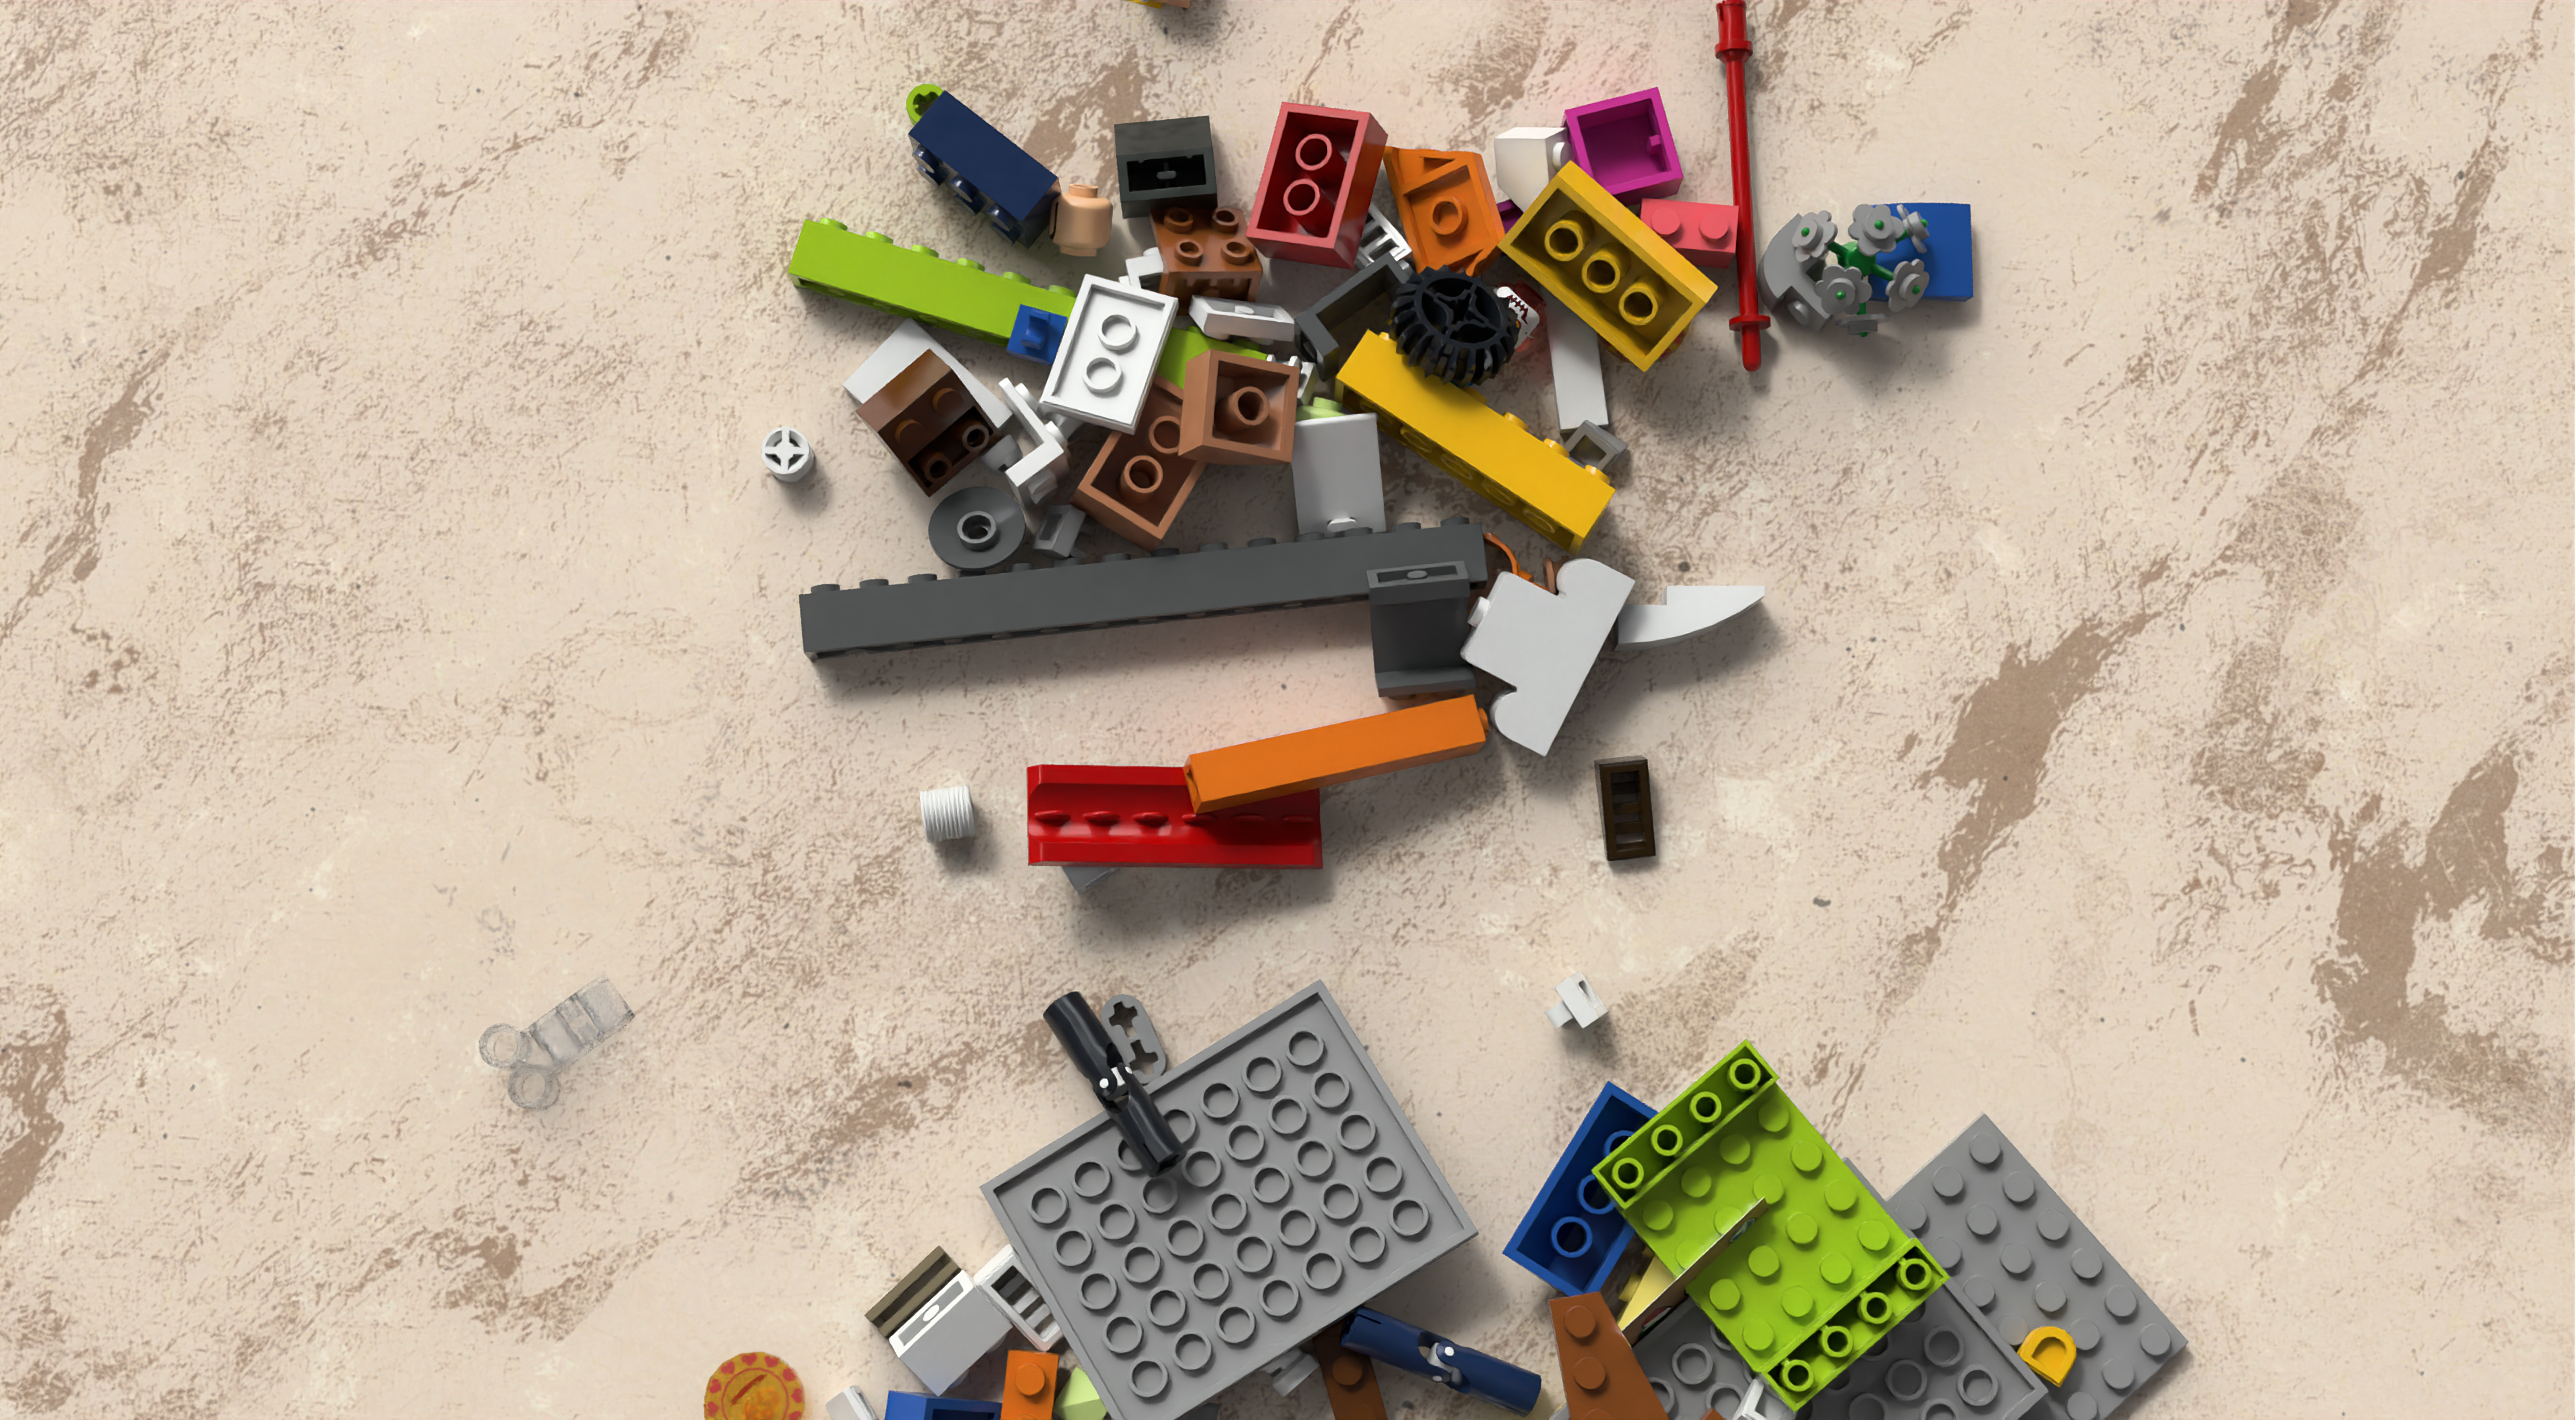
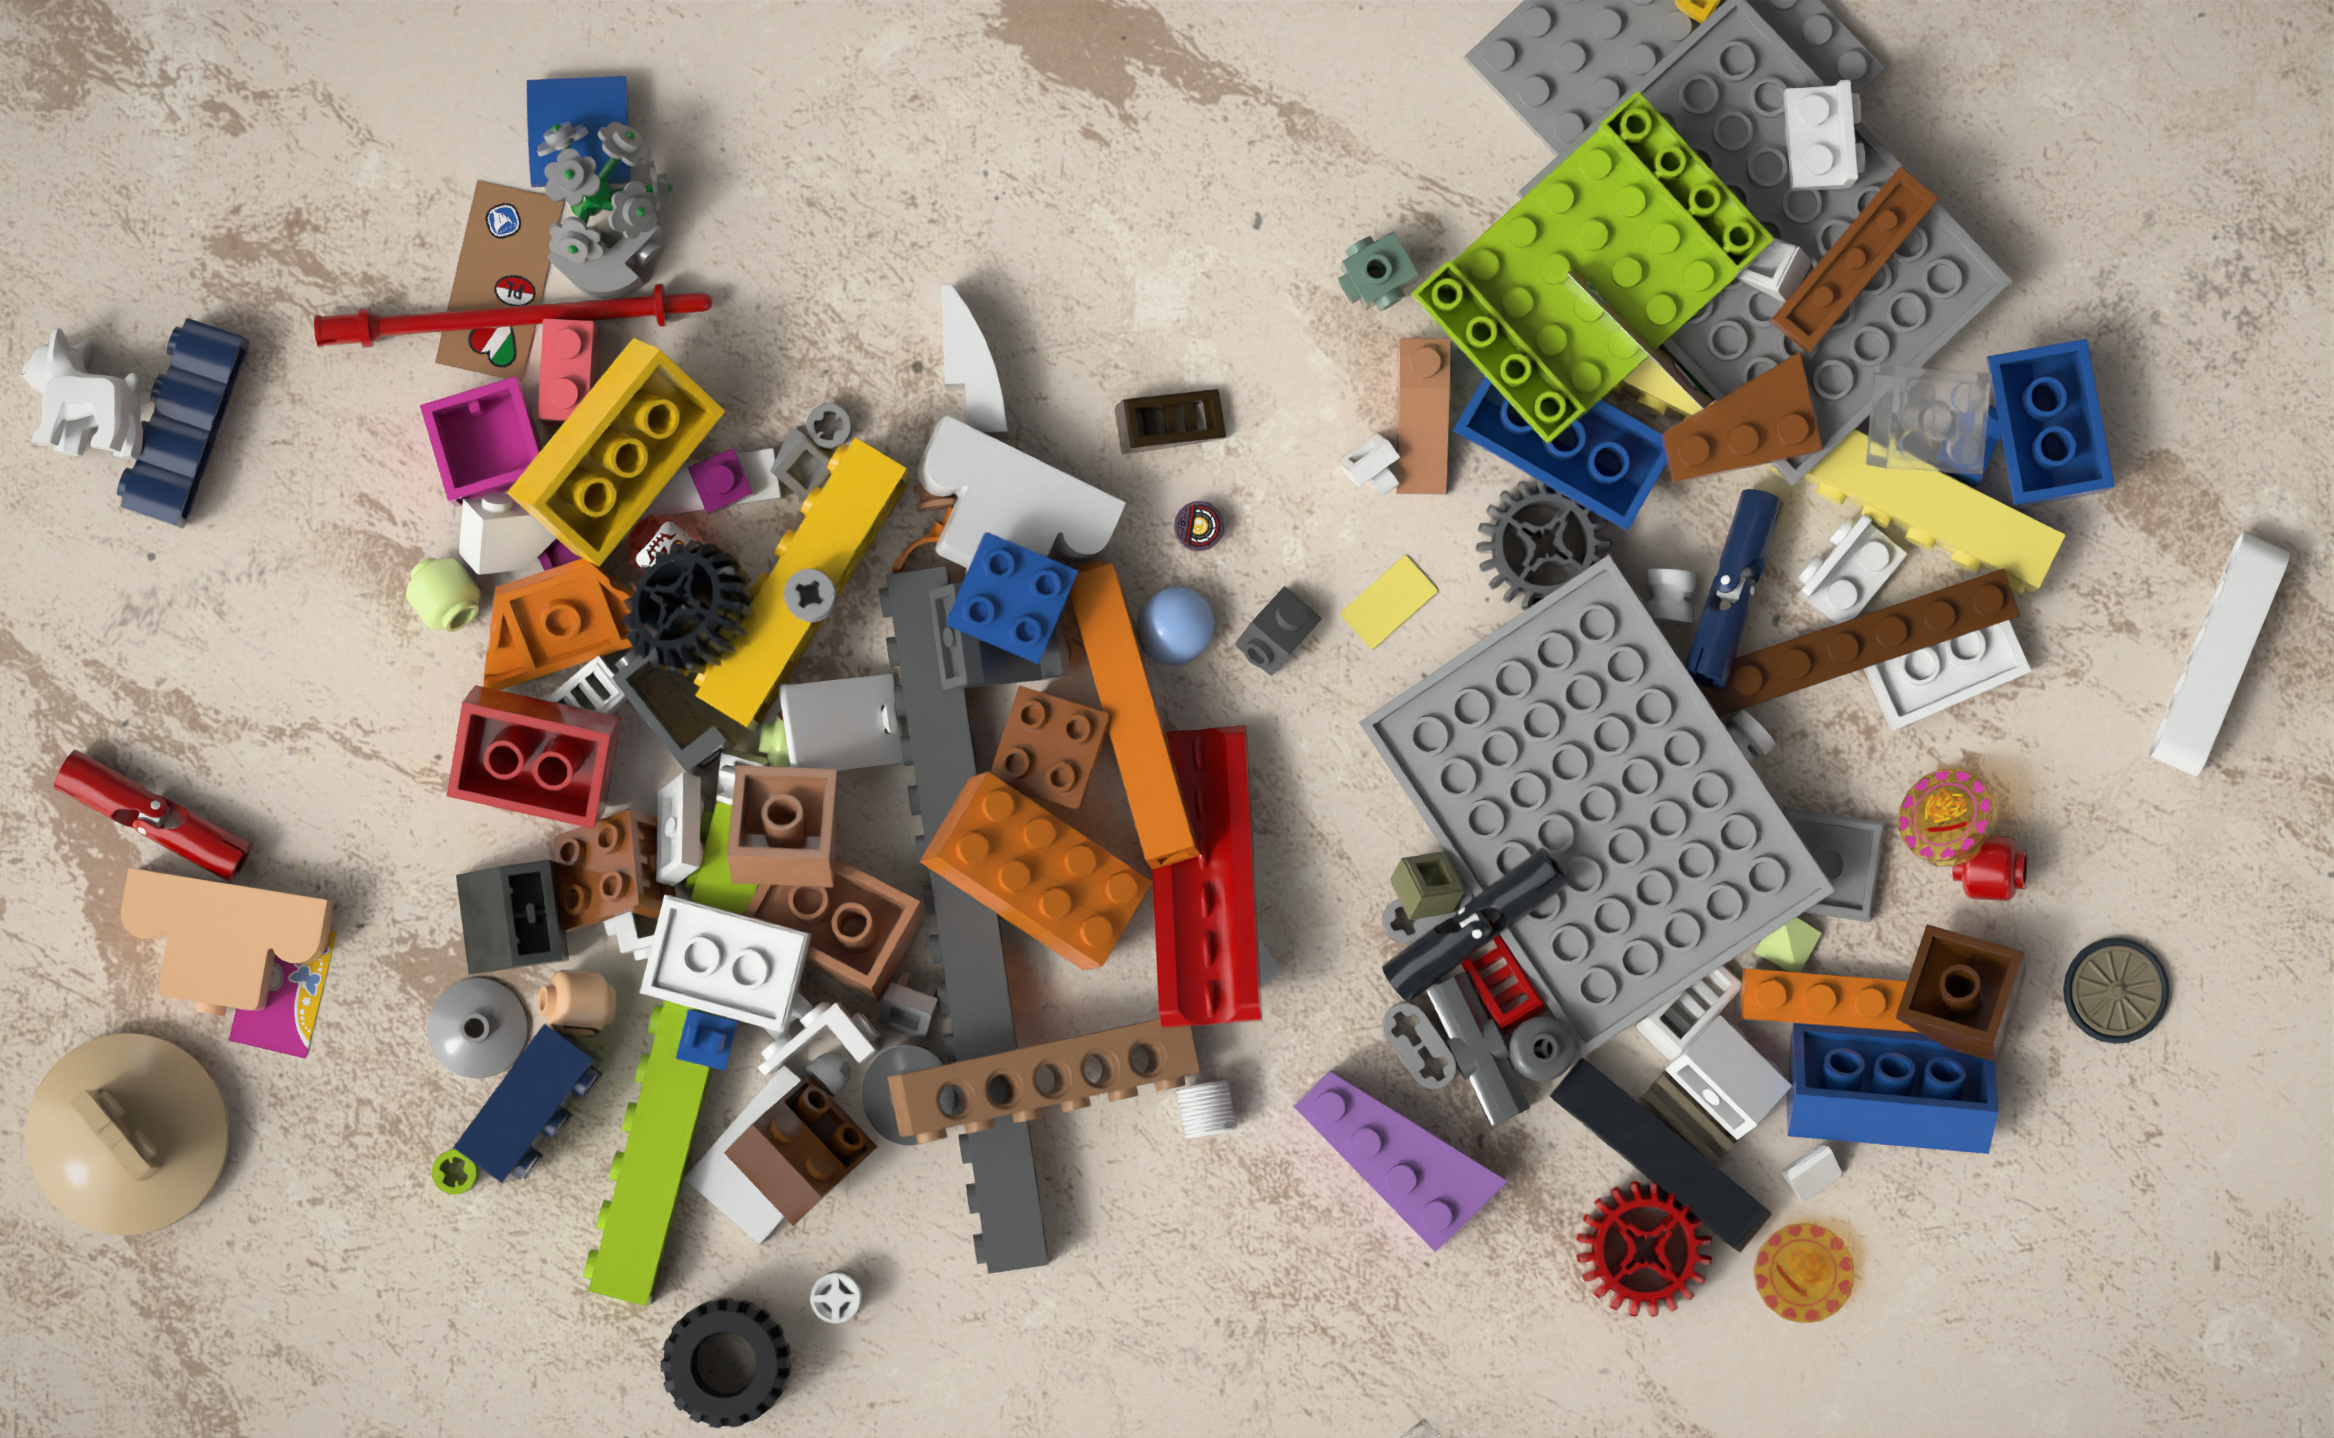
camera: 90 degrees left, 5 degrees up
none -> yellowish green head [406,557,481,632]
none -> light grey dish [427,978,528,1078]
none -> medium nougat sticker [435,180,564,382]
none -> black tyre [660,1298,791,1428]
none -> magenta plate [687,448,754,515]
none -> light grey wheel [784,569,837,622]
none -> light grey bush [806,403,852,450]
none -> medium nougat brick [888,1018,1200,1144]
none -> orange brick [919,771,1152,970]
none -> blue bracket [946,532,1078,664]
none -> dark orange bracket [990,685,1112,810]
none -> light blue hair [1136,586,1216,666]
none -> tile [1174,501,1224,552]
none -> dark grey bracket [1235,586,1322,676]
none -> medium lavender wedge [1293,1071,1508,1252]
none -> sand green brick [1338,232,1419,311]
none -> light yellow sticker [1340,555,1437,649]
none -> light grey beam [1382,1003,1456,1089]
none -> olive slope [1391,851,1465,920]
none -> nougat slope [1396,338,1451,495]
none -> dark grey piece [1426,972,1531,1126]
none -> red slope [1461,920,1547,1035]
none -> dark grey gear [1476,480,1612,611]
none -> dark grey head [1508,1016,1575,1081]
none -> black beam [1550,1057,1772,1253]
none -> red gear [1576,1181,1712,1317]
none -> white wheel [1645,569,1698,624]

